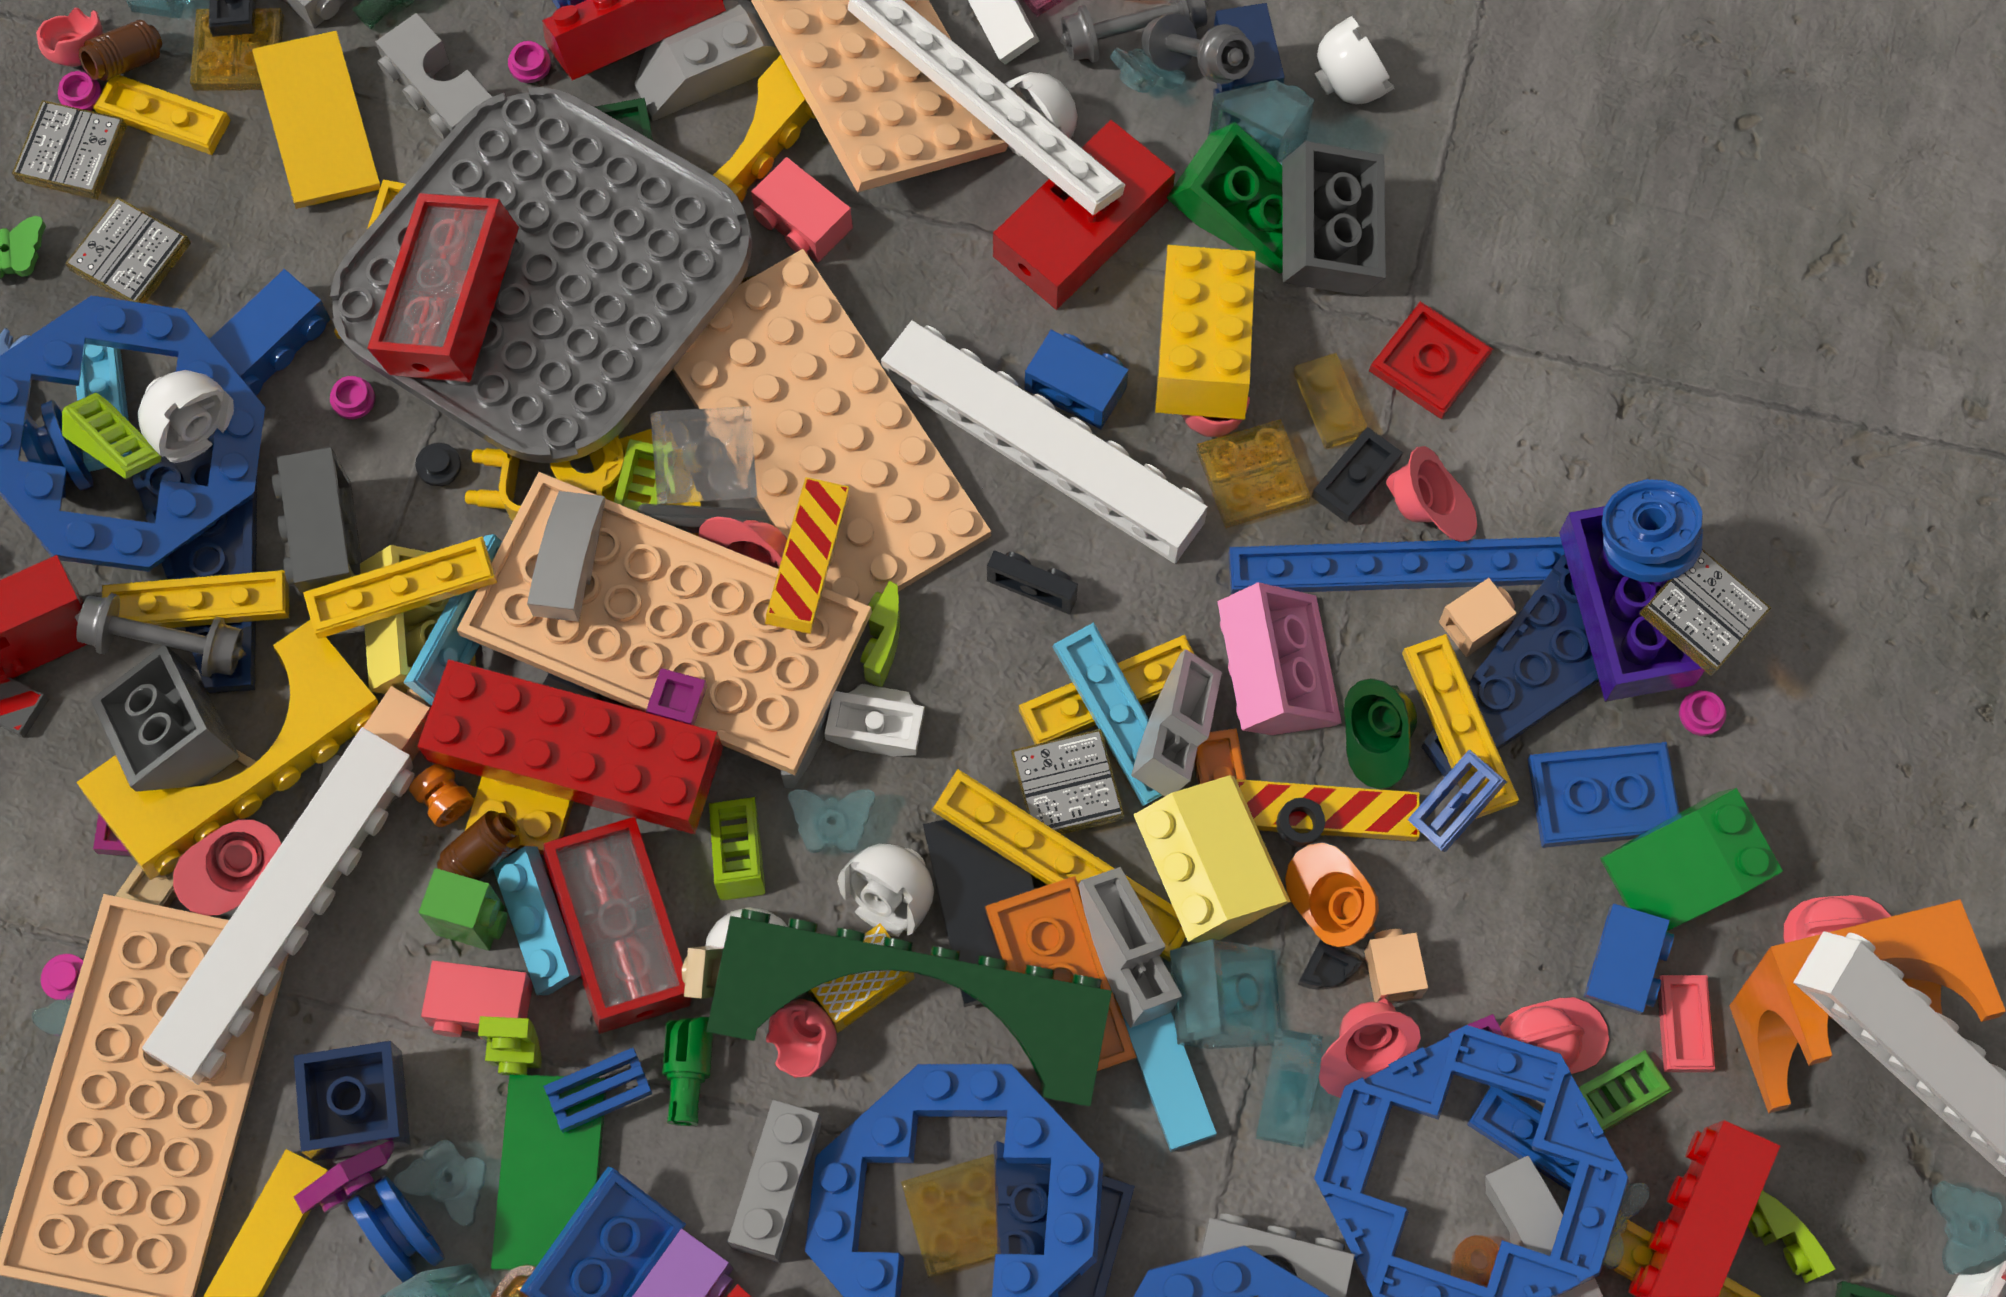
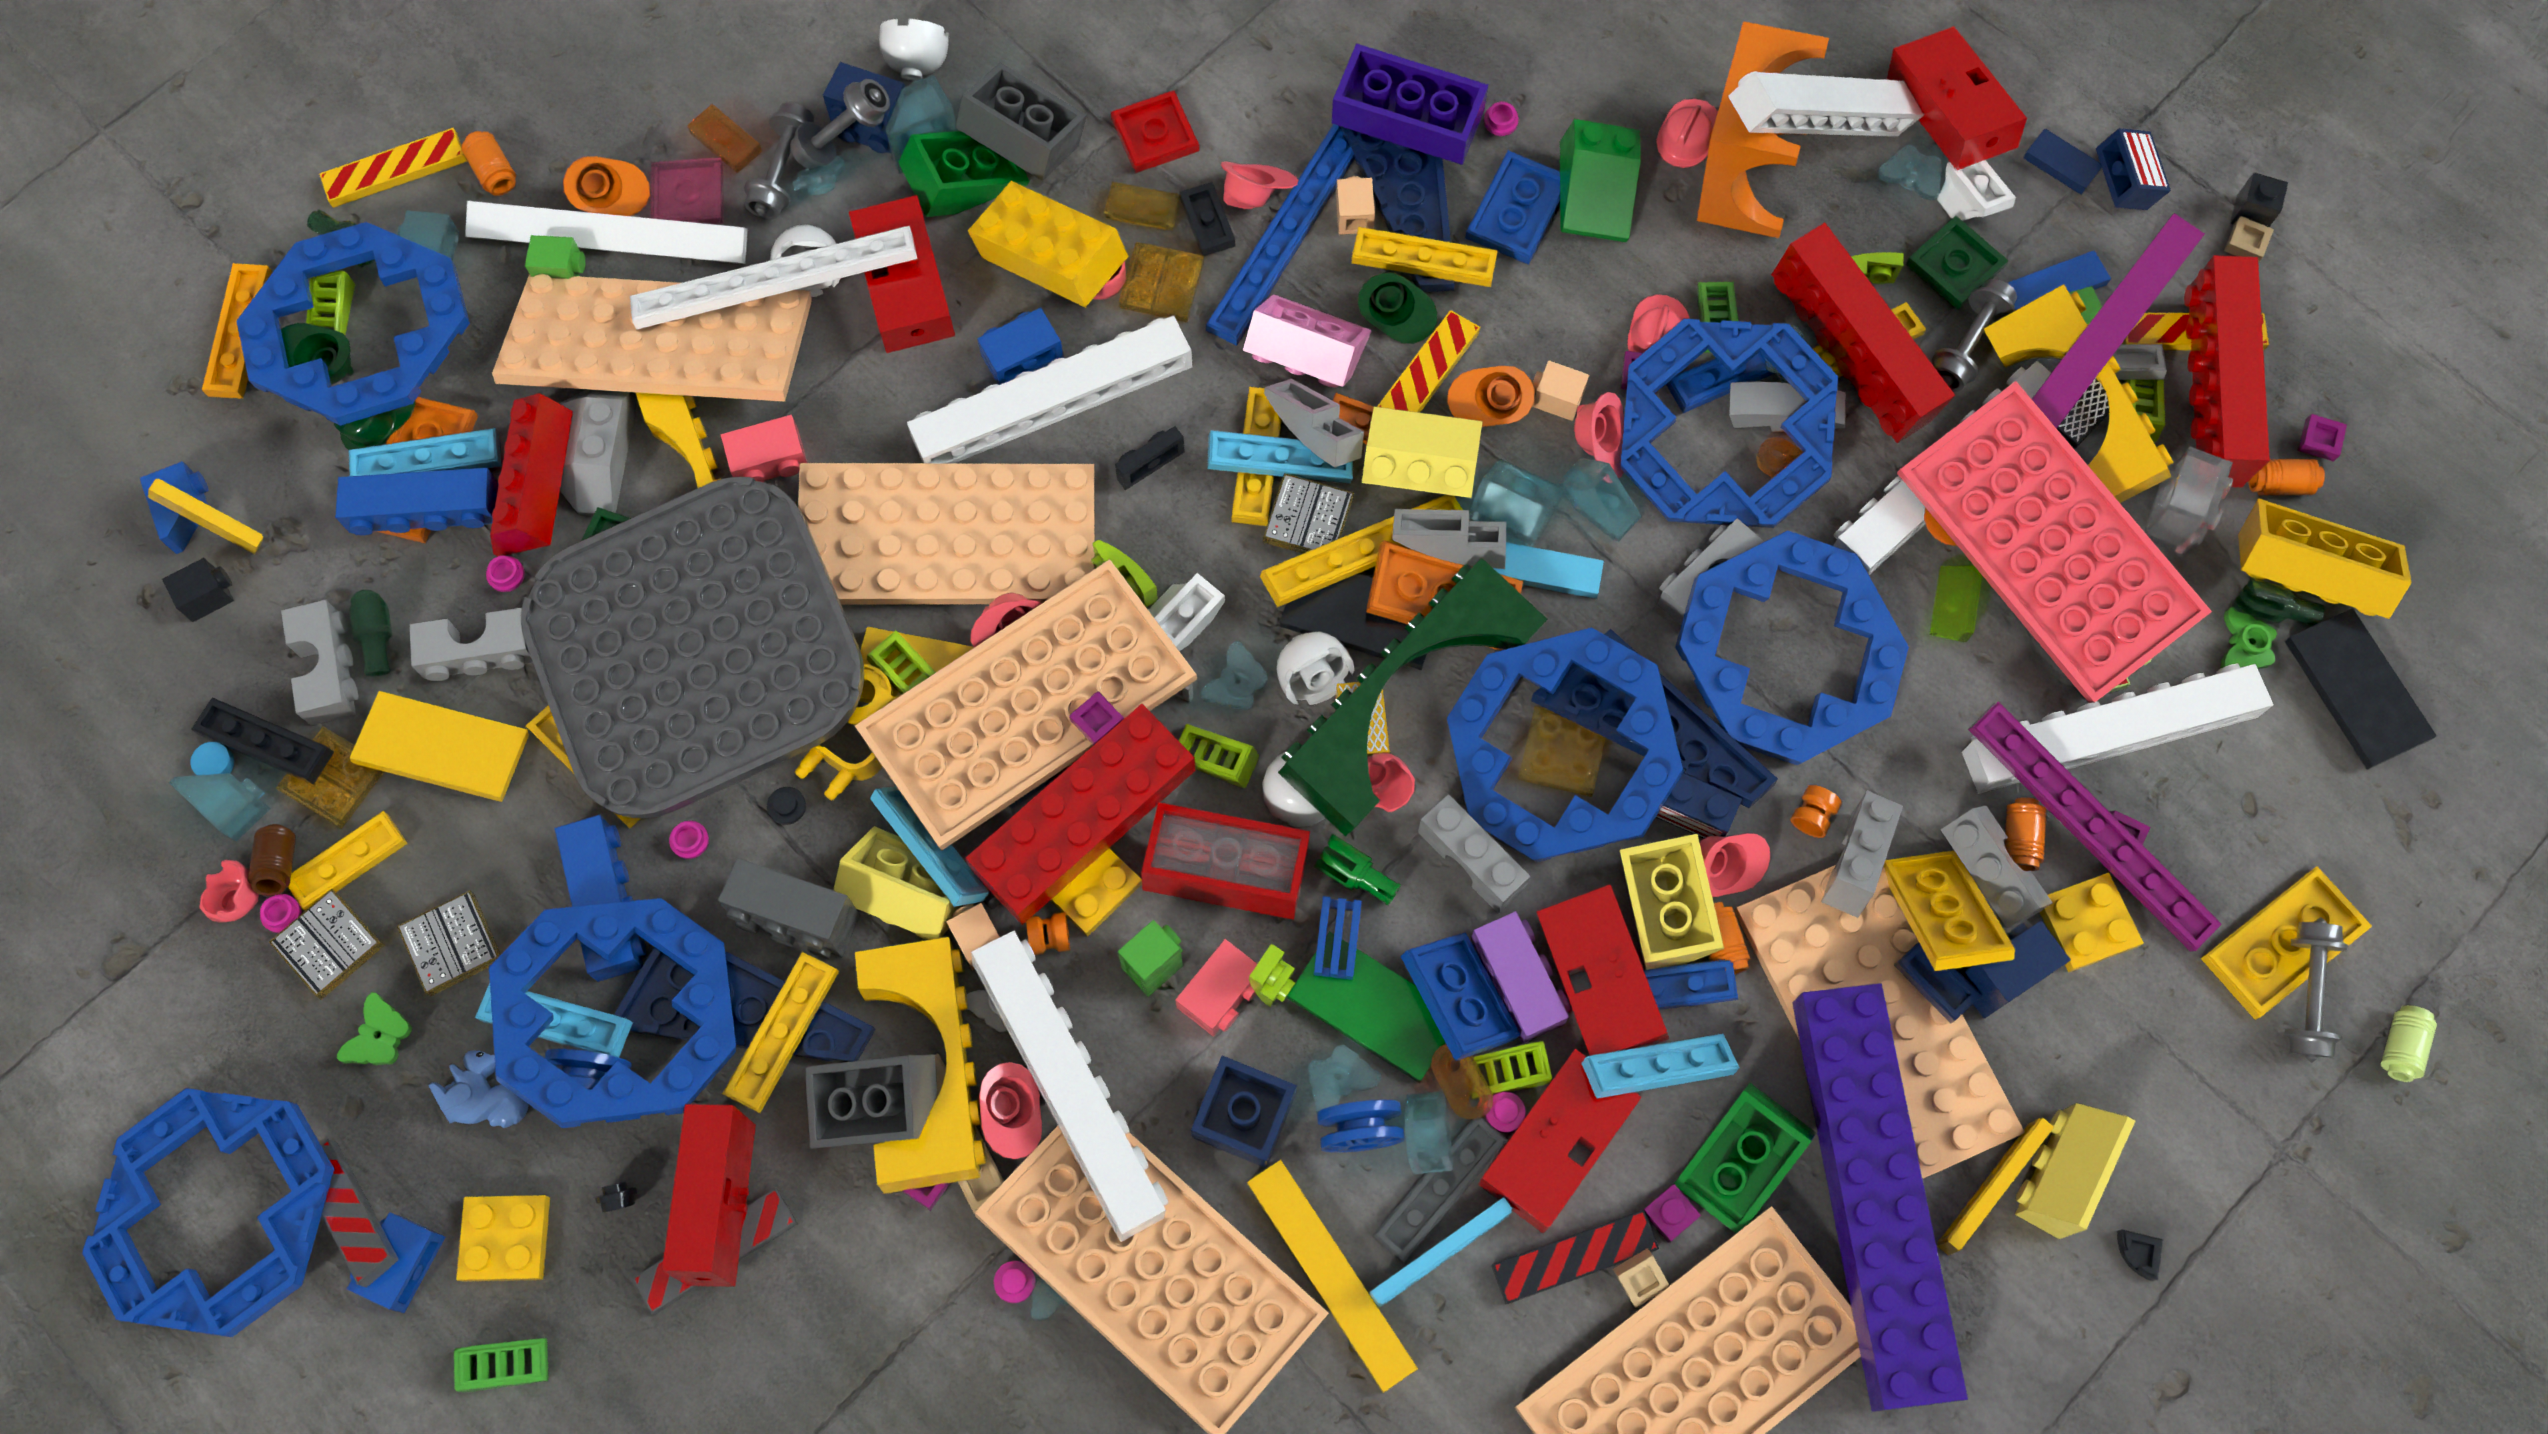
camera: 60 degrees left, 0 degrees up
lime slope [62,393,161,479] -> none
flat silver piece [75,593,246,678] -> none
white cylinder [138,370,234,463] -> none
magenta plate [294,1141,394,1214] -> none
yellow tile [303,536,497,639] -> none
brick [367,193,519,382] -> none
reddish brown head [437,810,520,880] -> none
medium azure plate [493,846,581,995] -> none
light grey slope [527,491,605,622] -> none
dark grey axle [637,504,770,533] -> none
clear brick [651,406,757,504] -> none
tan plate [682,946,724,999] -> none
yellow tile [765,477,850,634] -> none
black piece [1276,798,1325,847] -> none
black tile [1298,940,1362,990] -> none
tile [1408,749,1507,852] -> none
blue brick [1583,903,1674,1015] -> none
blue wheel [1602,479,1703,582] -> none
light grey tile [1639,549,1771,676] -> none
coral tile [1657,975,1715,1072] -> none

